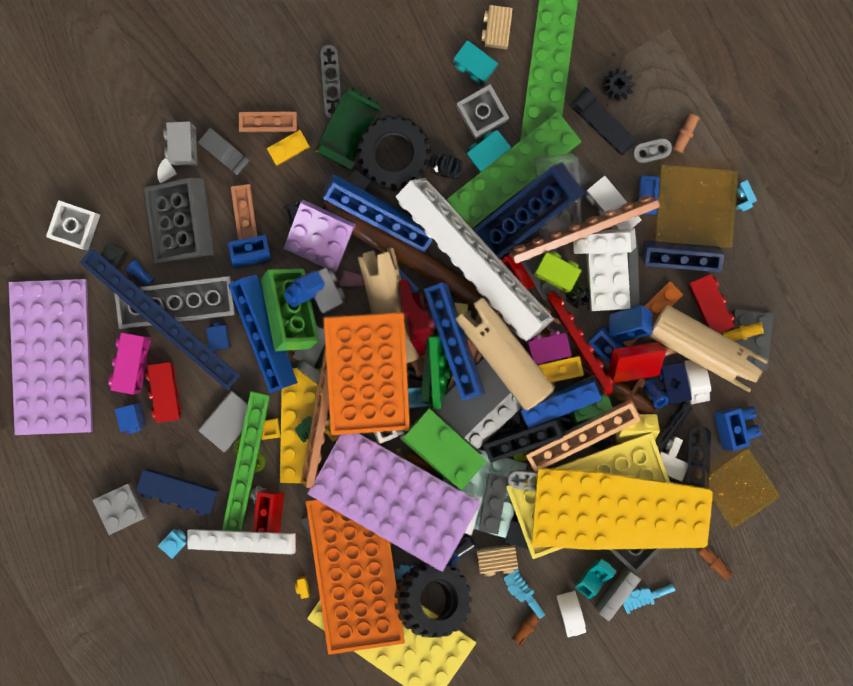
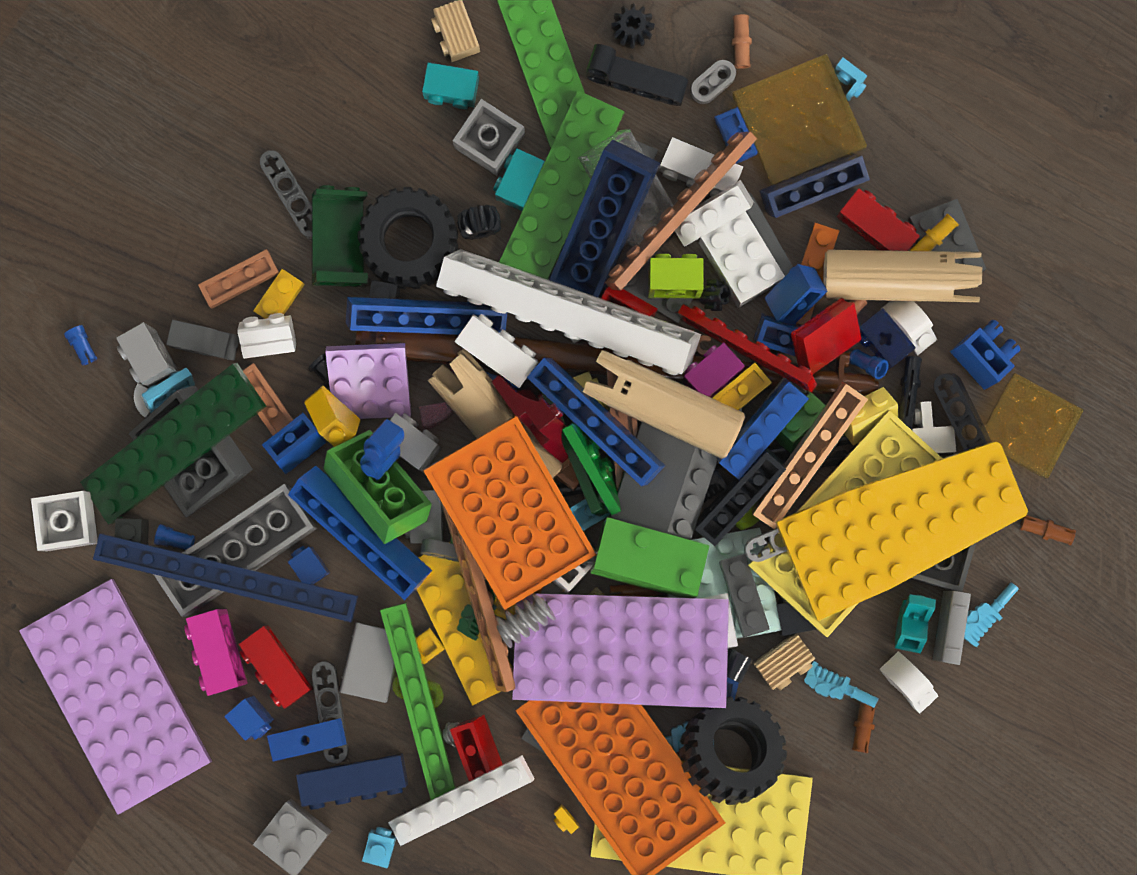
camera: 30 degrees left, 5 degrees down
none -> blue pin [64,325,97,366]
none -> dark green plate [80,363,267,525]
none -> medium azure plate [141,368,195,413]
none -> white brick [238,313,296,358]
none -> blue tile [267,718,347,761]
none -> yellow slope [304,386,360,447]
none -> dark grey beam [312,661,349,763]
none -> white brick [455,314,538,388]
none -> light grey piece [496,593,556,648]

